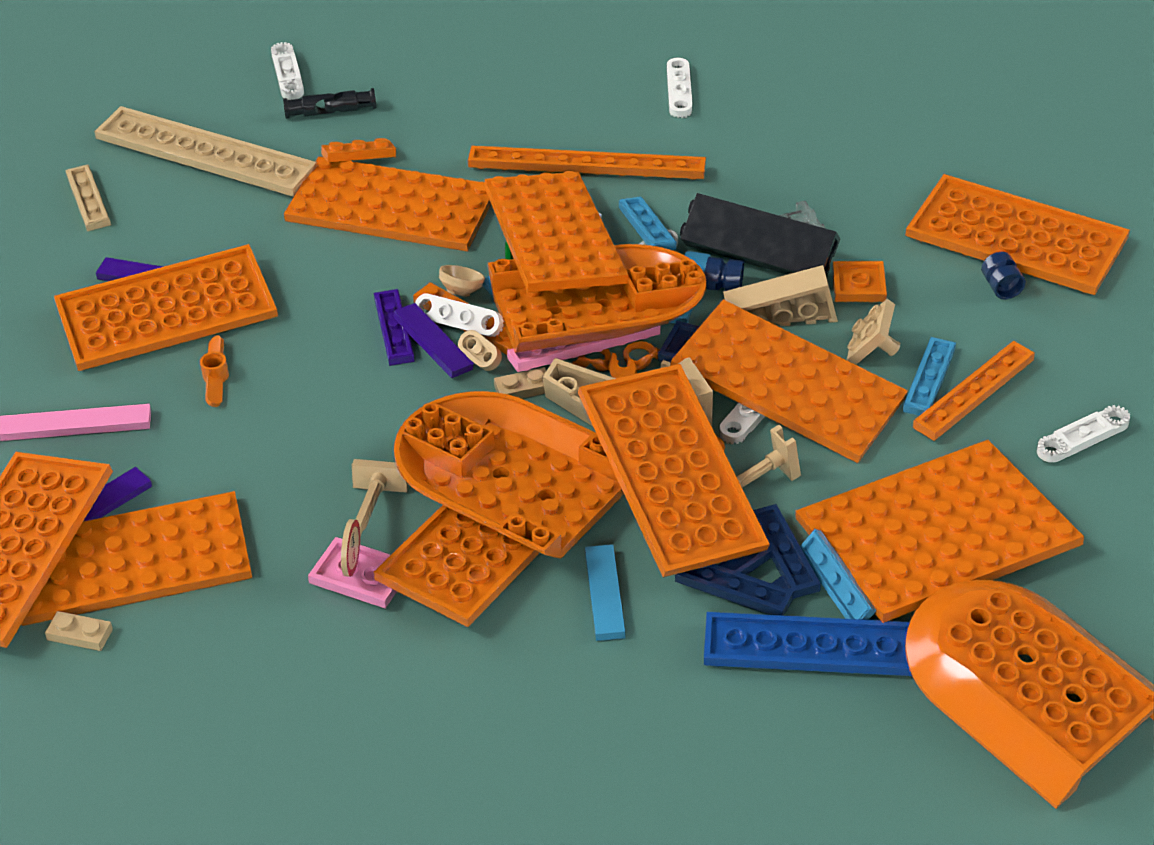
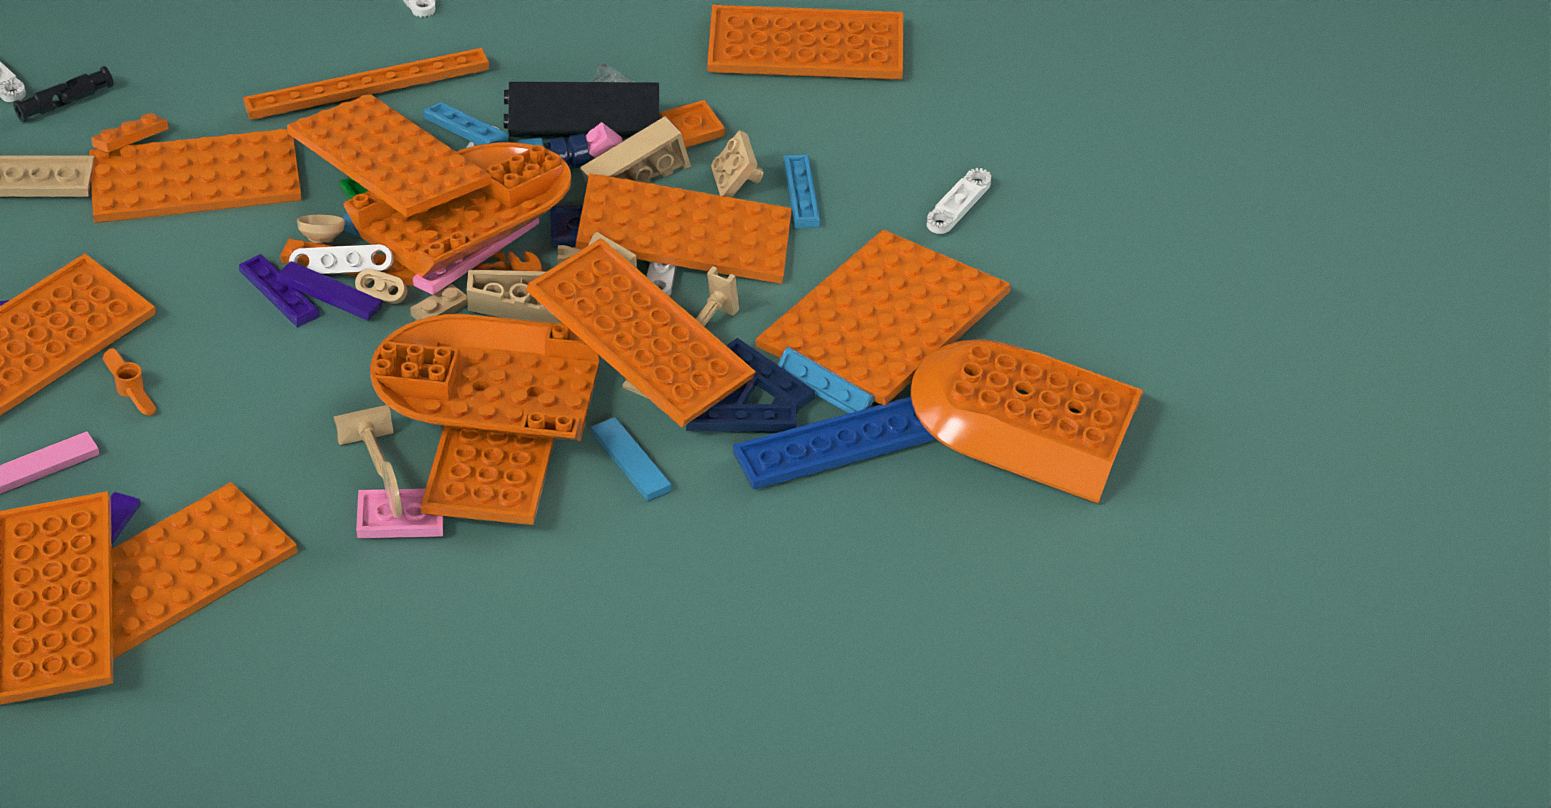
camera: 30 degrees left, 0 degrees up
tan plate [45,611,113,651] -> none
orange piece [623,341,660,370] -> none
orange plate [913,341,1035,441] -> none
dark blue wheel [981,252,1026,300] -> none
none -> bright pink brick [585,122,623,158]

